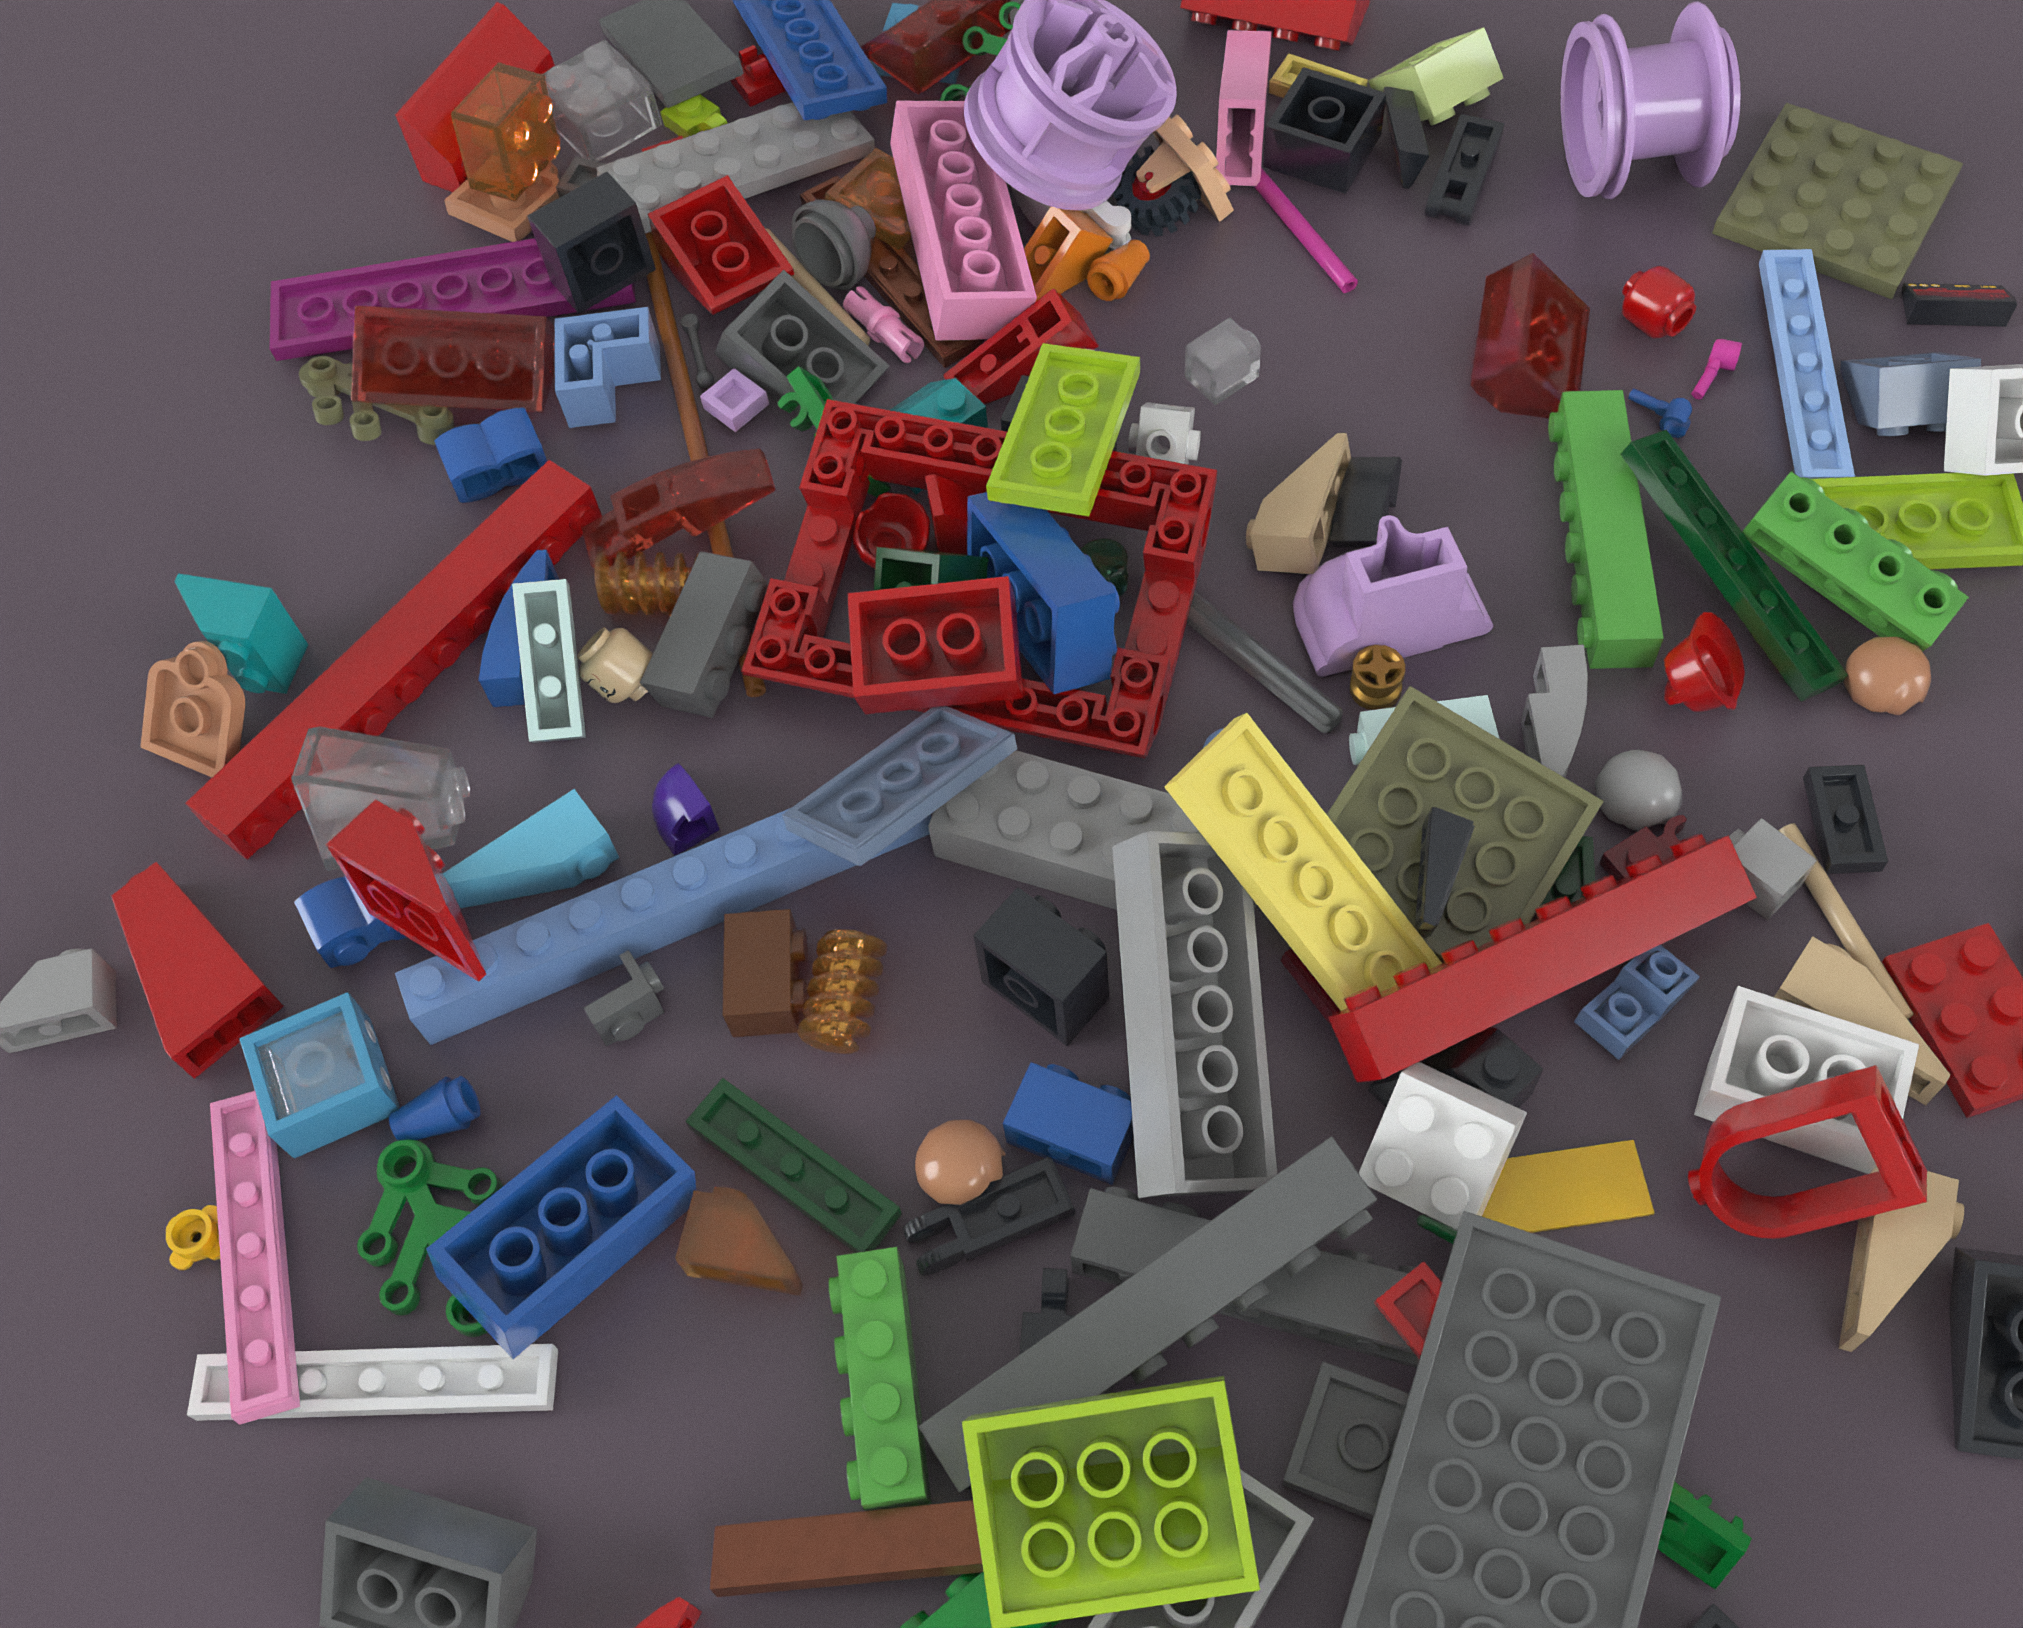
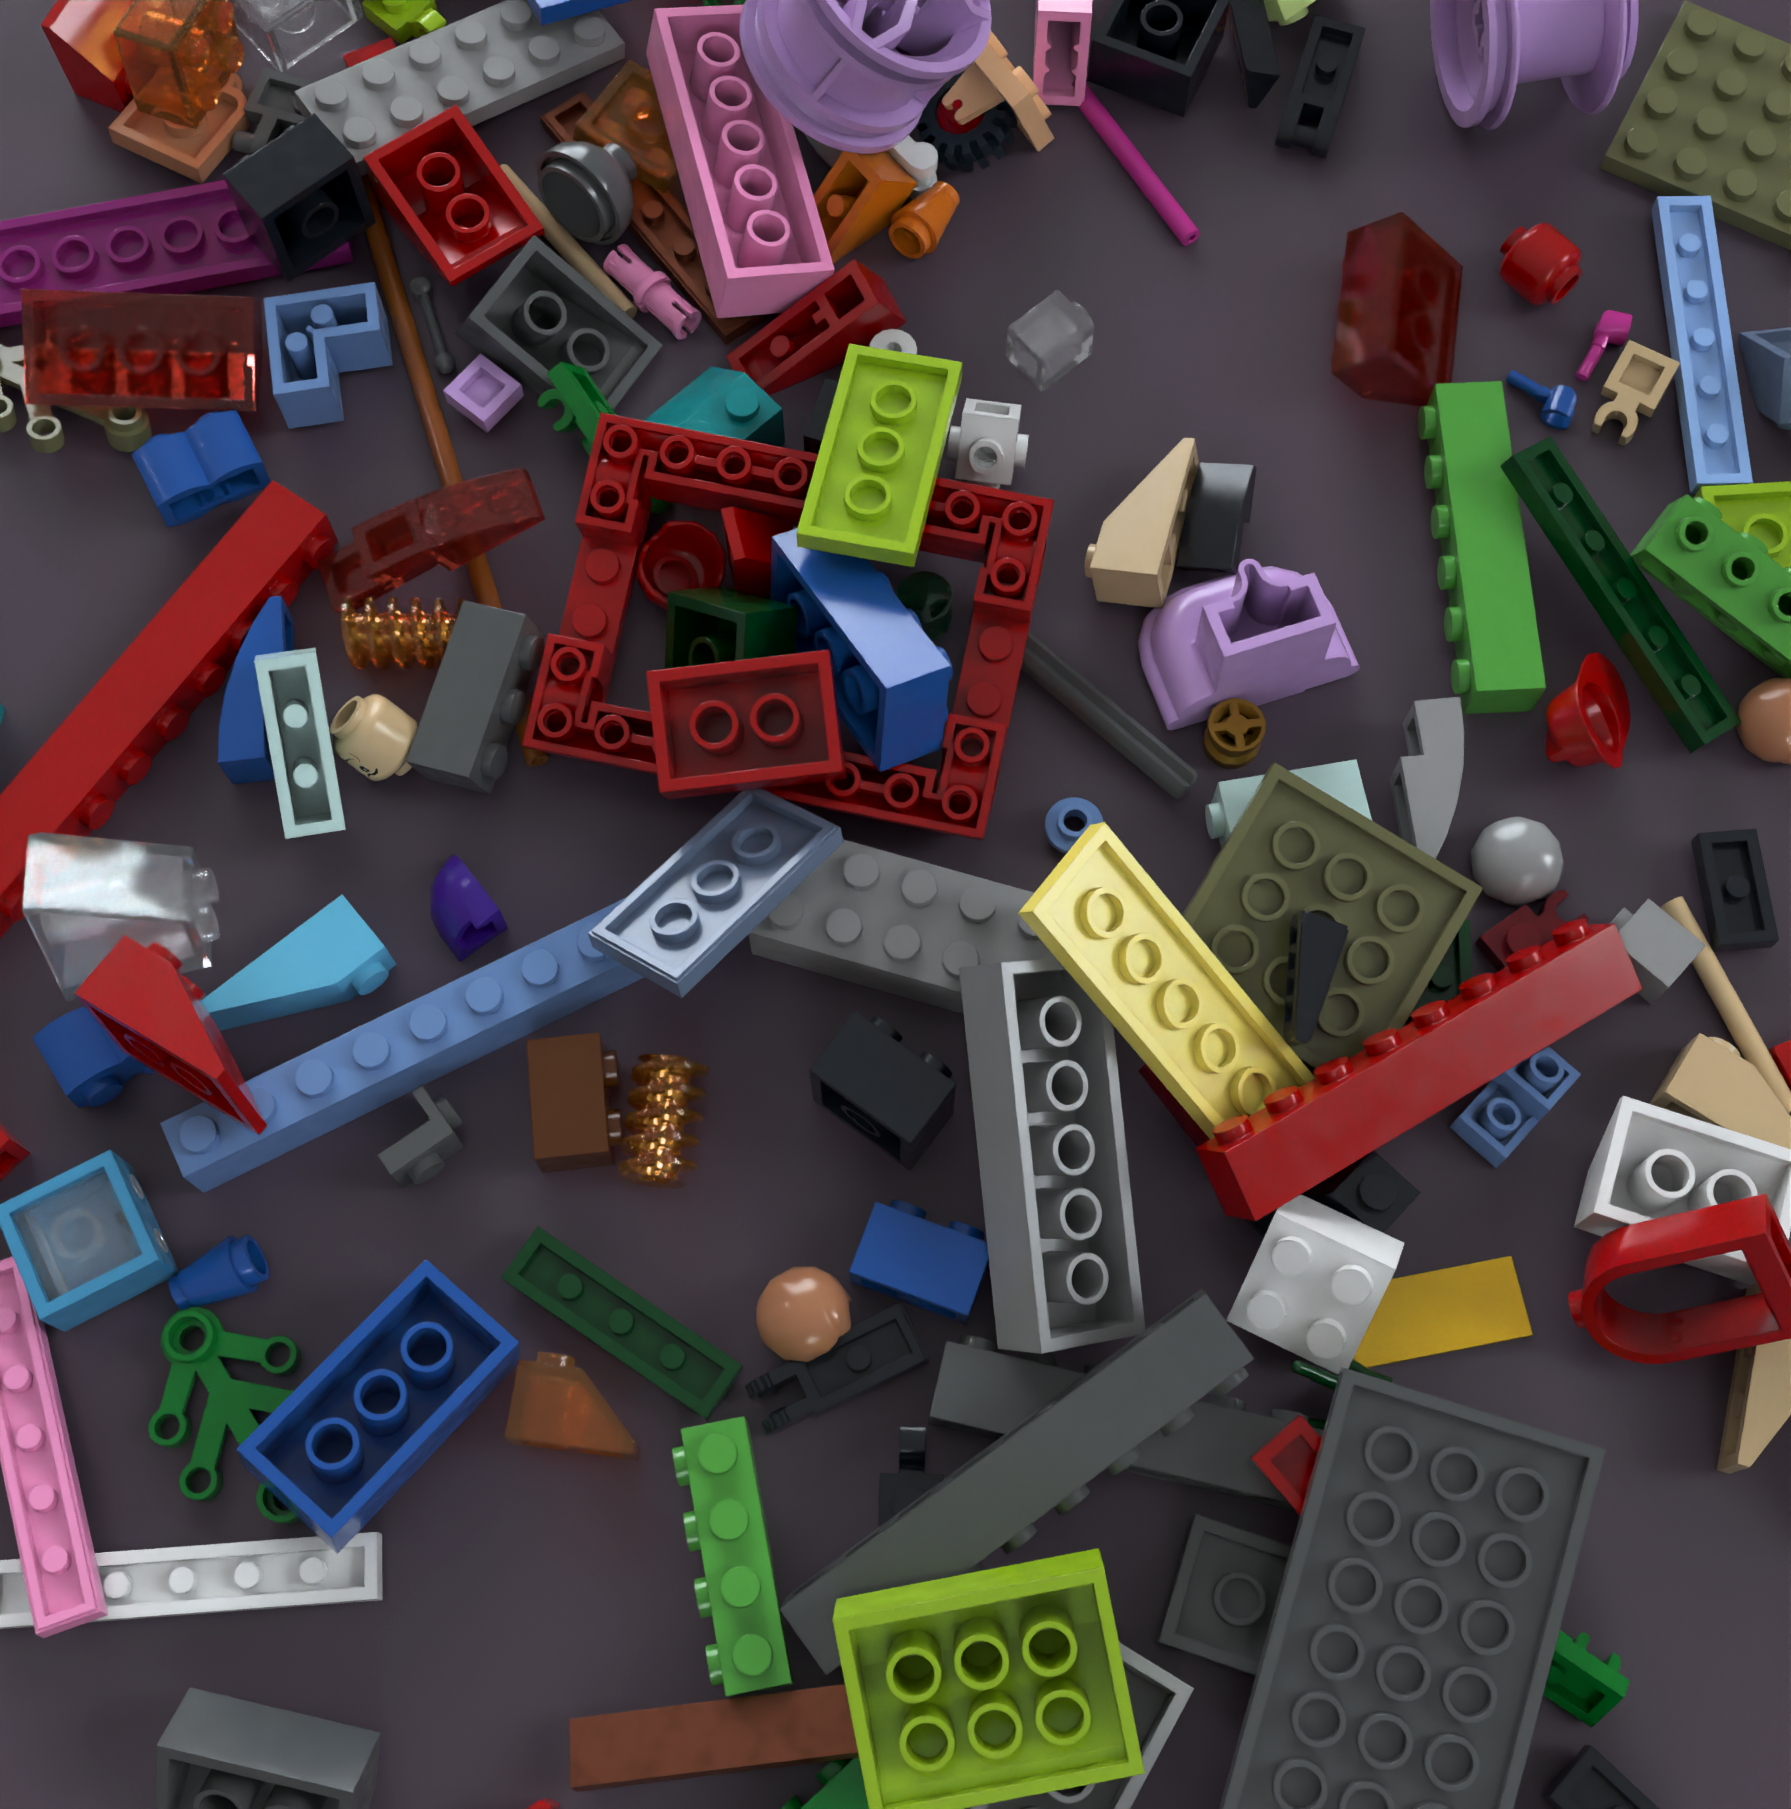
camera: 10 degrees left, 10 degrees up
none -> tan plate [1592,340,1680,446]

